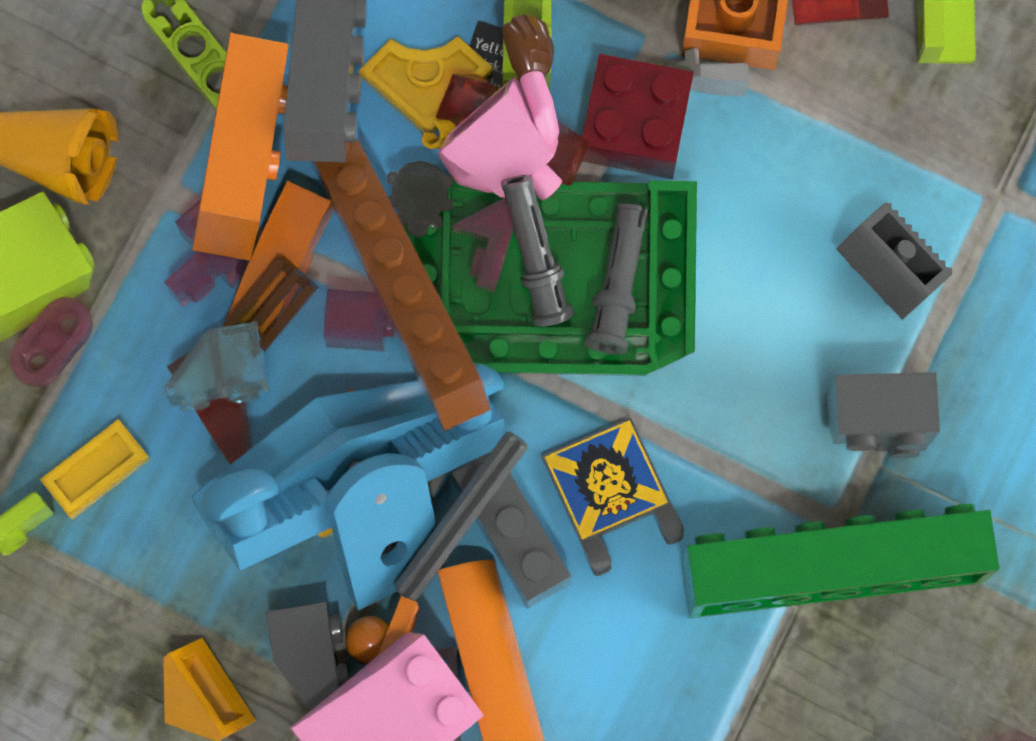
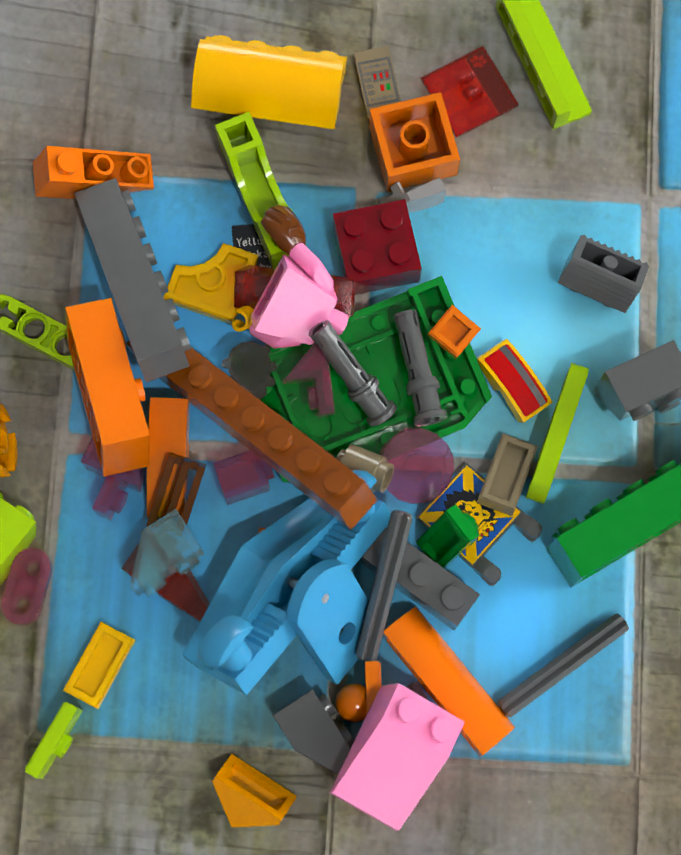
camera: 25 degrees left, 0 degrees up
none -> dark tan brick [336,444,394,493]
none -> clear pink tile [380,427,454,504]
none -> green tile [416,504,479,568]
none -> orange tile [427,305,481,359]
none -> slope [476,339,553,423]
none -> dark tan tile [477,433,538,516]
none -> dark grey axle [498,613,629,717]
none -> lime beam [525,362,589,504]

